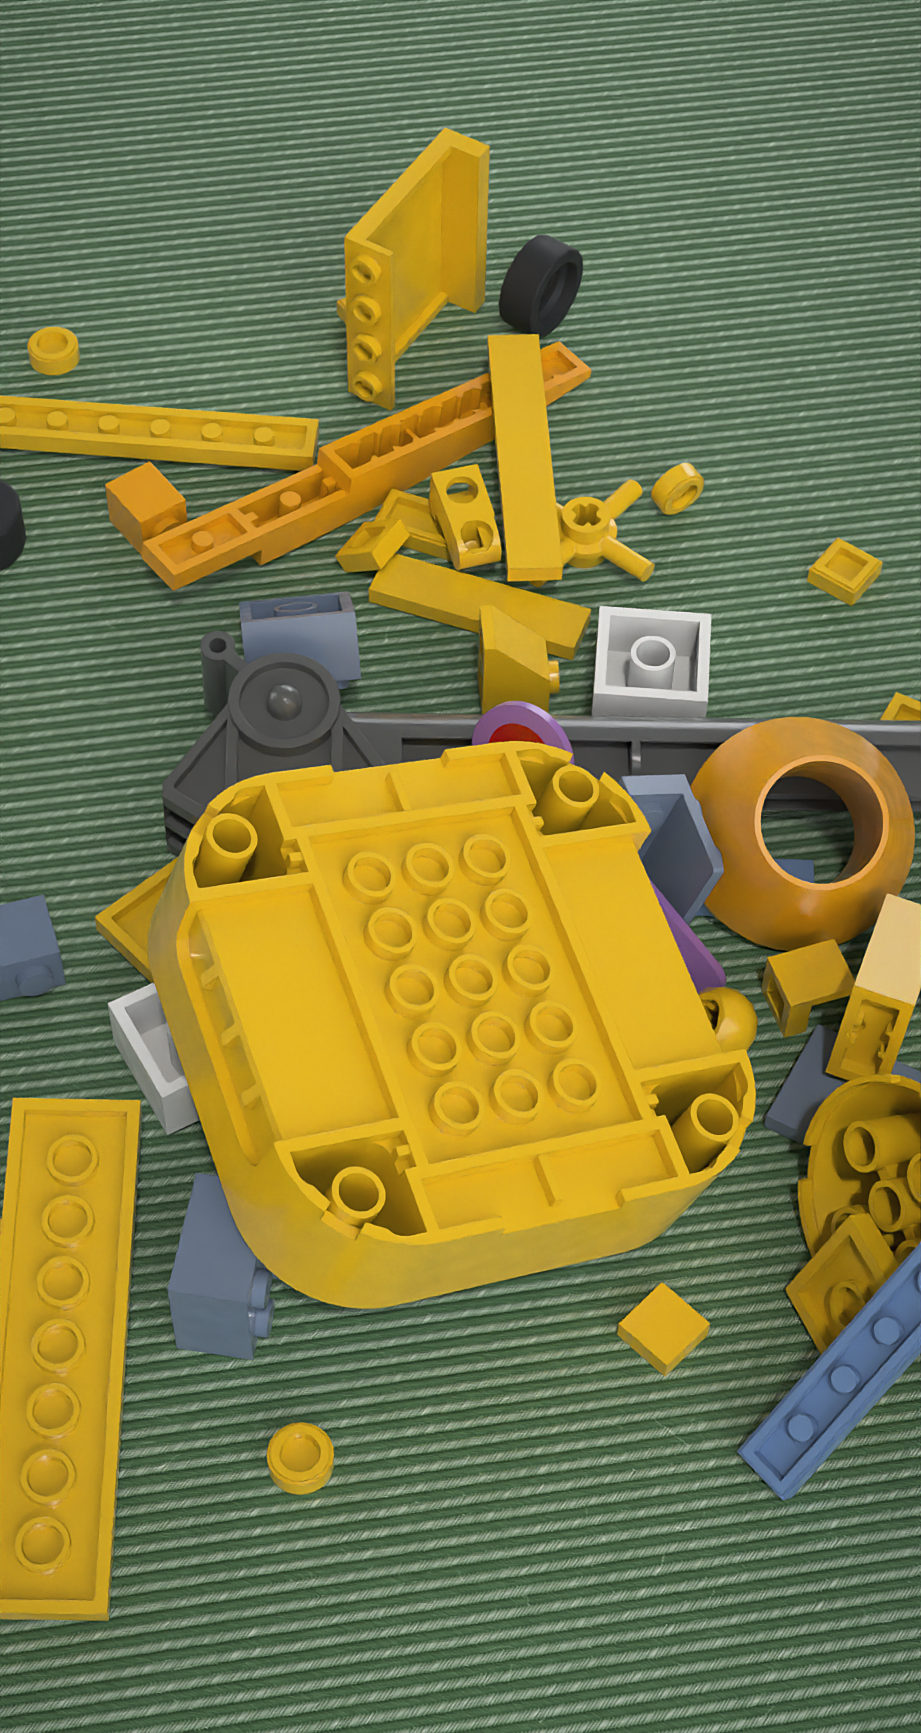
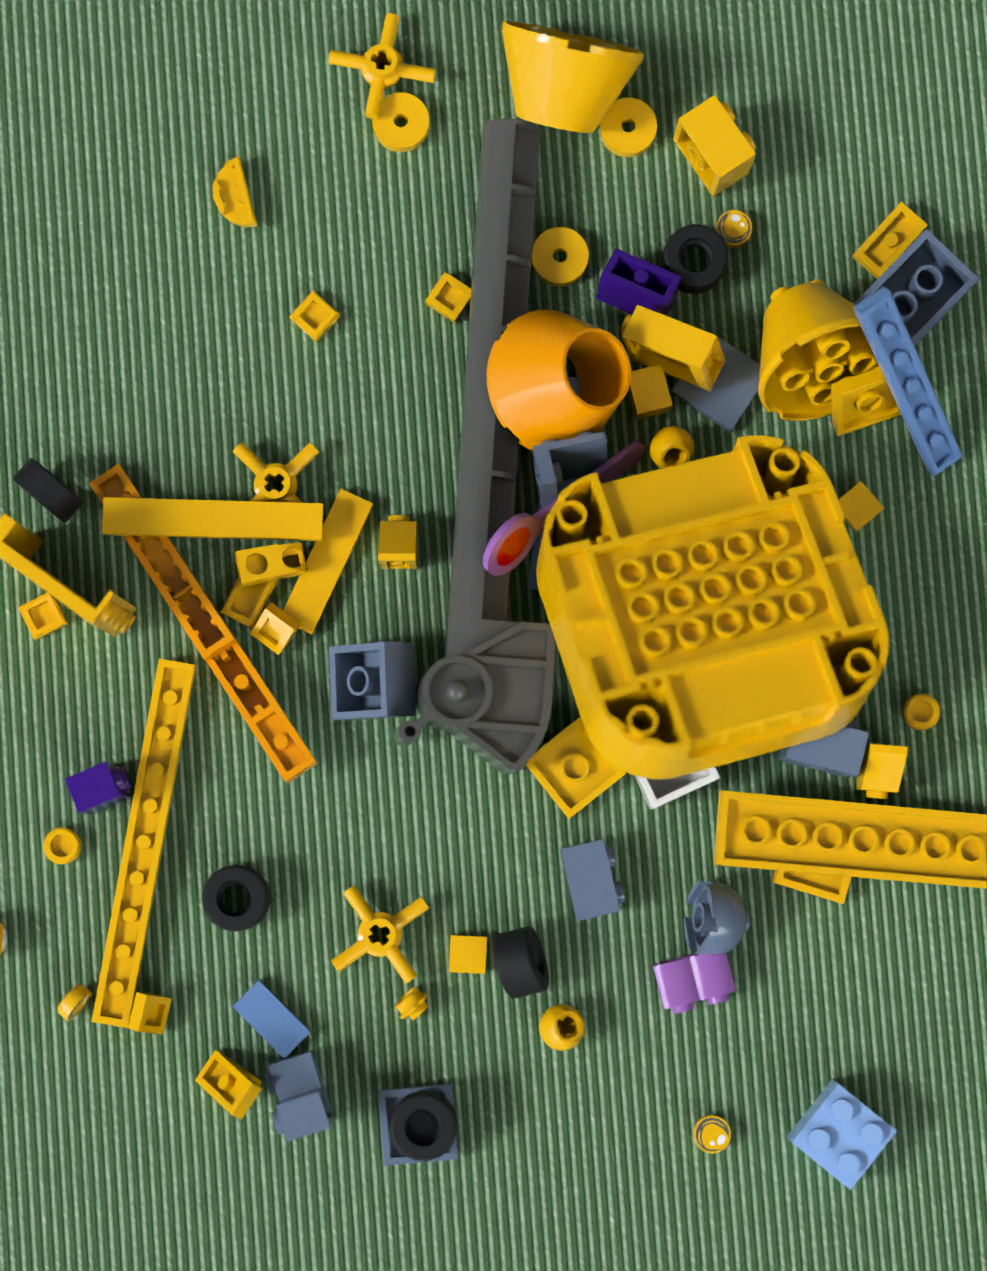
camera: 85 degrees left, 30 degrees up
light orange brick [105,461,188,556] -> none
white brick [591,606,711,717] -> none
yellow tile [651,463,704,515] -> none
none -> dark purple brick [64,761,133,814]
none -> yellow slope [856,744,908,800]

